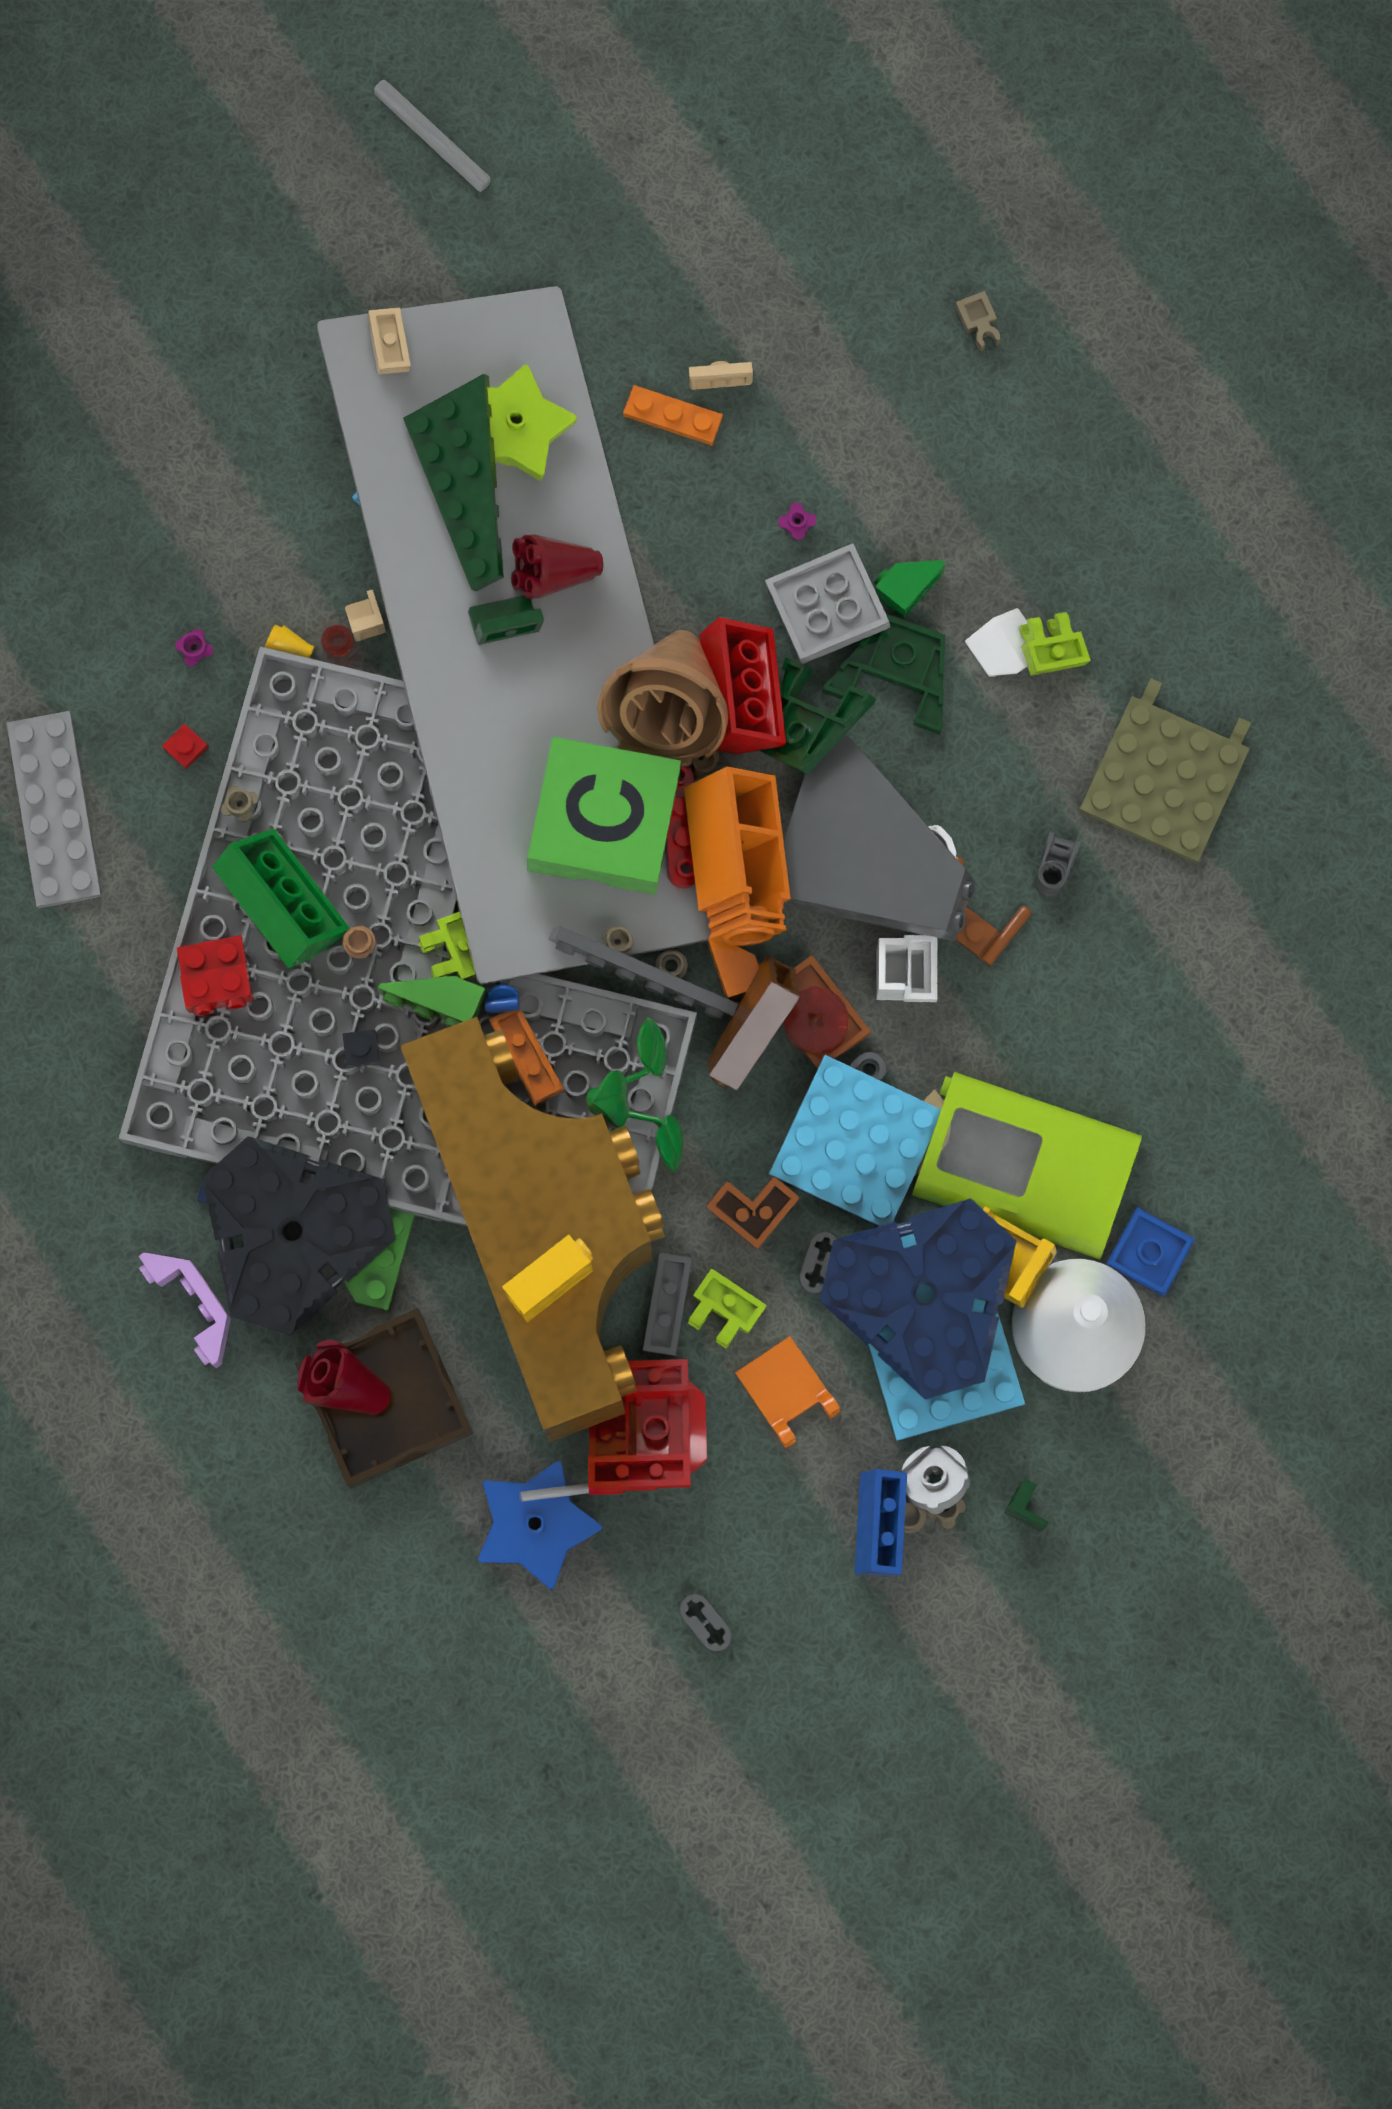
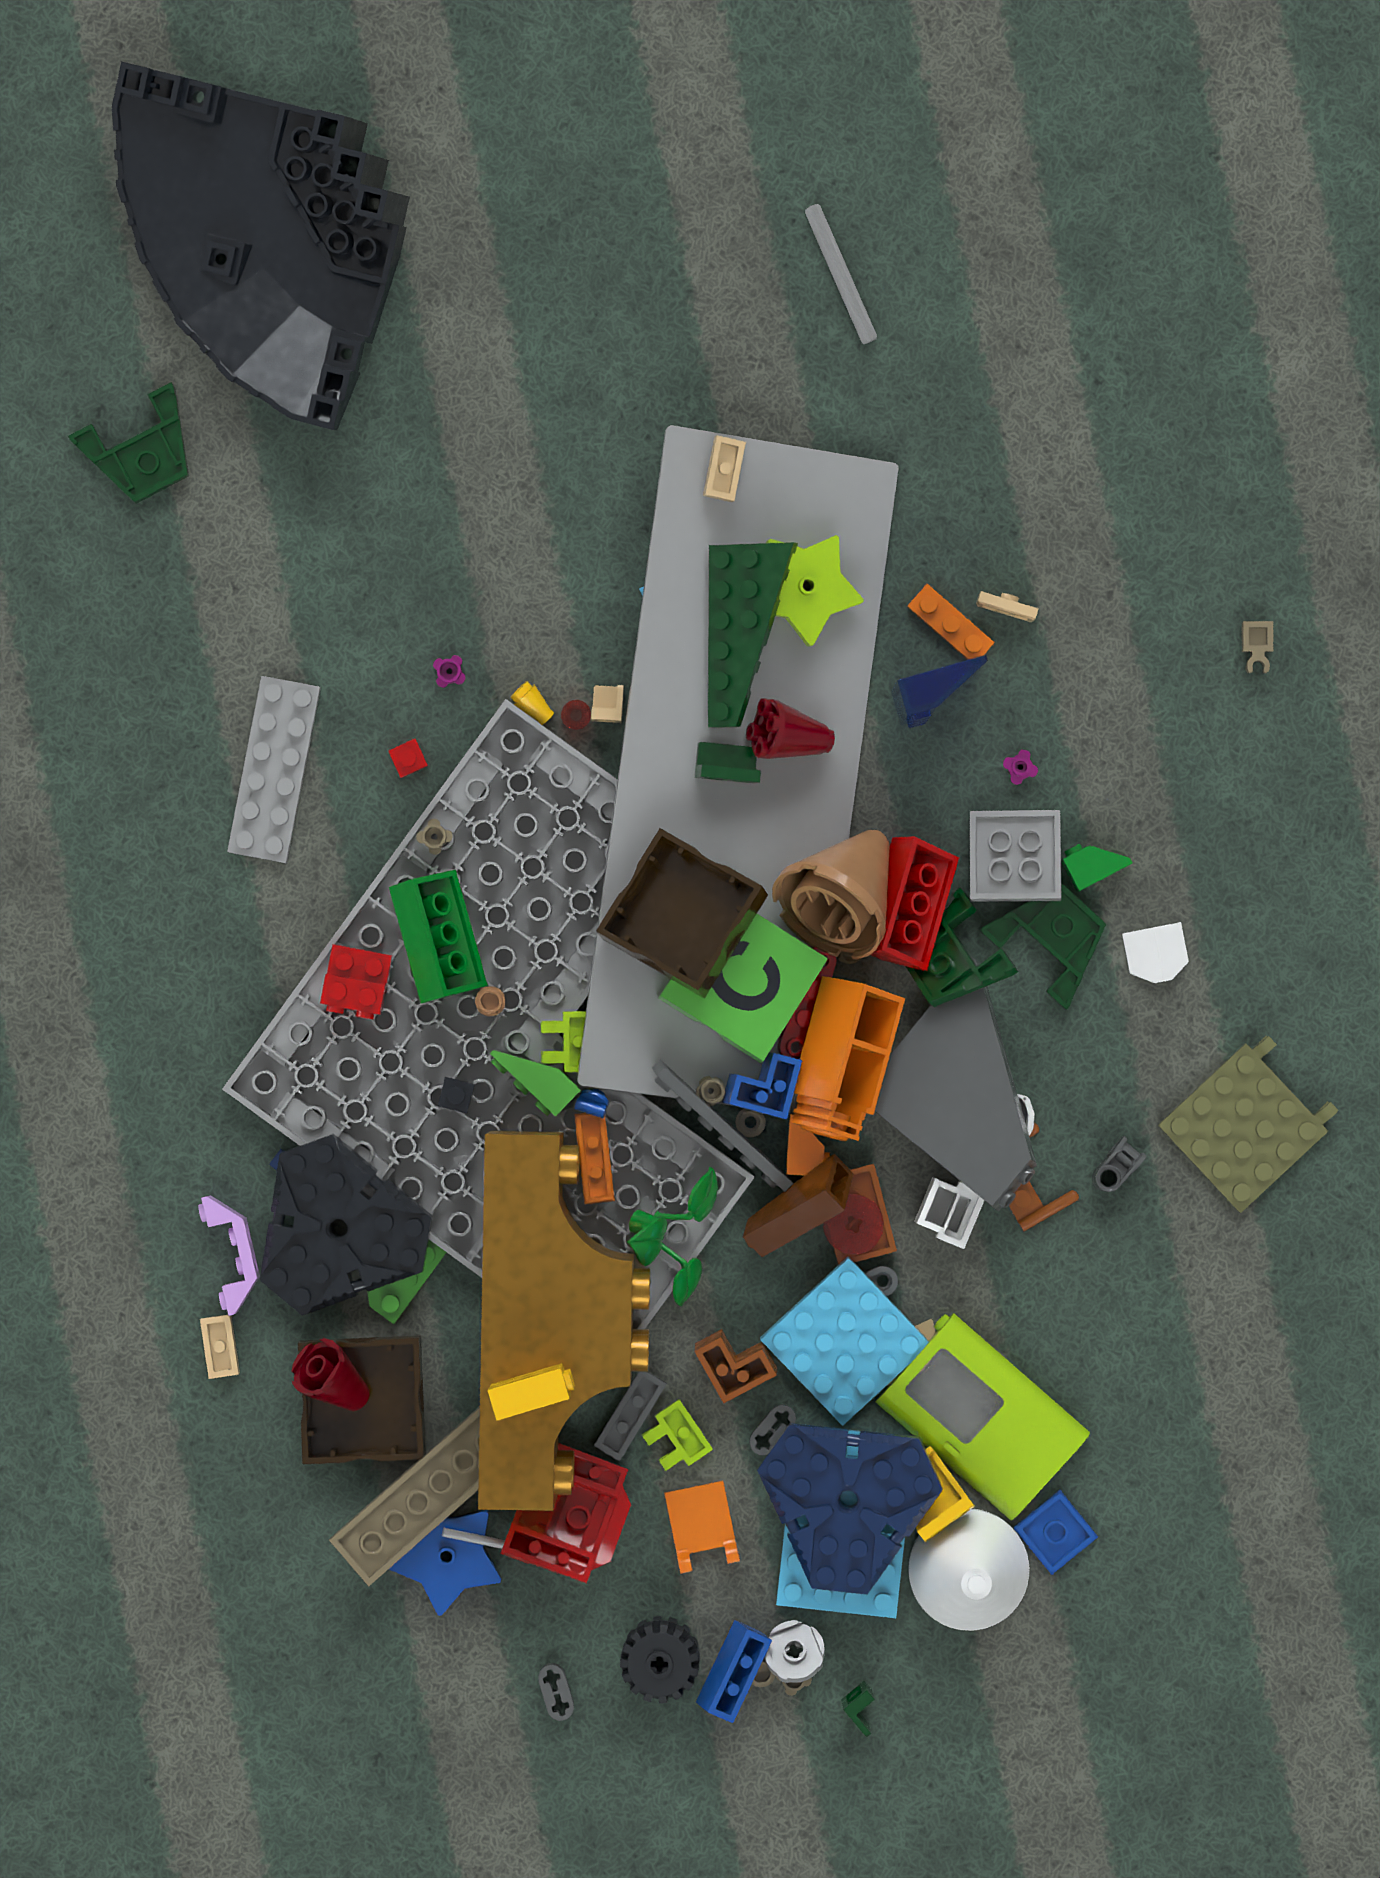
camera: 20 degrees right, 10 degrees up
lime plate [1019,612,1091,676] -> none
none -> tan plate [200,1314,240,1379]
none -> dark tan plate [328,1407,480,1586]
none -> dark brown tile [596,828,768,999]
none -> black wheel [620,1616,700,1703]
none -> blue brick [722,1052,802,1119]
none -> clear blue slope [891,655,988,729]

